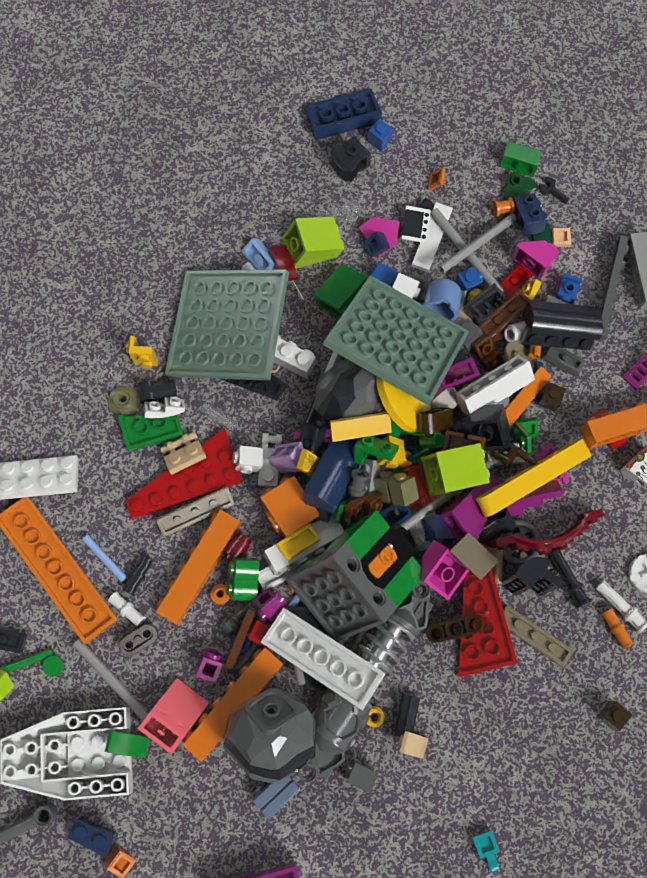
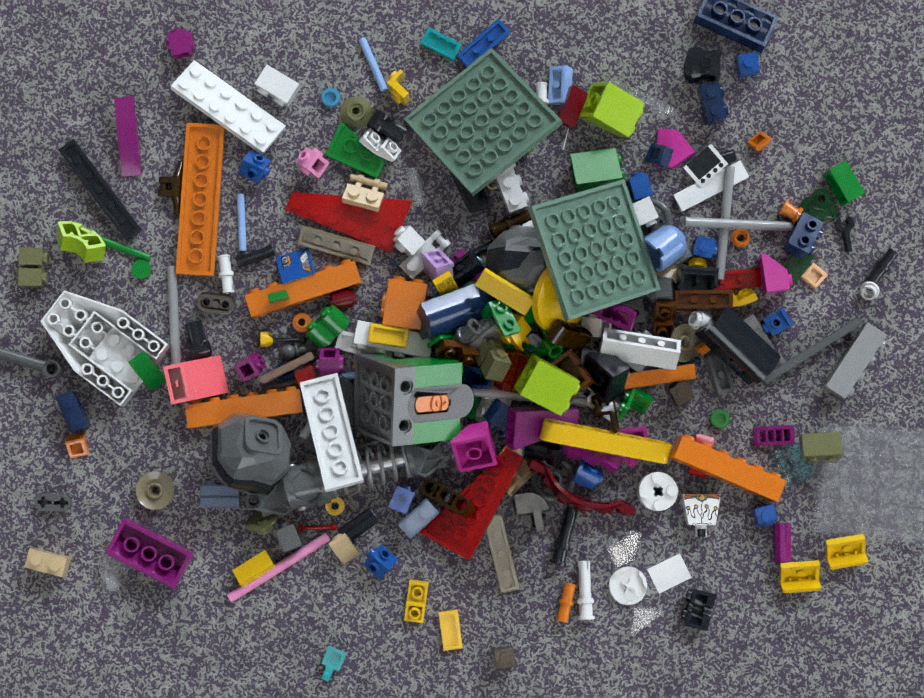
camera: 40 degrees right, 10 degrees up
dark tan slope [450,533,499,580] -> none
none -> dark tan dish [136,471,175,510]
none -> dark brown piece [158,160,184,216]
none -> black piece [185,320,212,360]
none -> bright pink piece [227,533,331,602]
none -> yellow tile [232,550,275,588]
none -> blue brick [238,150,271,184]
none -> olive piece [245,511,278,535]
none -> white brick [255,65,301,107]
none -> hinge [260,332,307,347]
none -> green tile [268,290,290,304]
none -> blue sticker [276,247,315,284]
none -> bright pink brick [295,147,329,178]
none -> red hinge [297,523,337,532]
none -> dark azure tile [321,88,340,108]
none -> light blue bar [358,37,388,92]
none -> blue brick [363,544,399,580]
none -> blue brick [389,484,415,514]
none -> sand blue brick [398,498,439,539]
none -> yellow slope [404,579,429,623]
none -> teal plate [420,27,462,62]
none -> yellow tile [438,609,463,651]
none -> blue tile [456,18,511,68]
none -> dark brown pin [488,203,541,239]
none -> blue brick [573,459,604,491]
none -> clear slope [604,529,642,569]
none -> white brick [637,472,678,511]
none -> dark blue brick [697,81,729,126]
none -> green tile [709,409,729,429]
none -> orange plate [731,229,750,247]
none -> white plate [860,281,880,300]
none -> black pin [866,248,899,284]

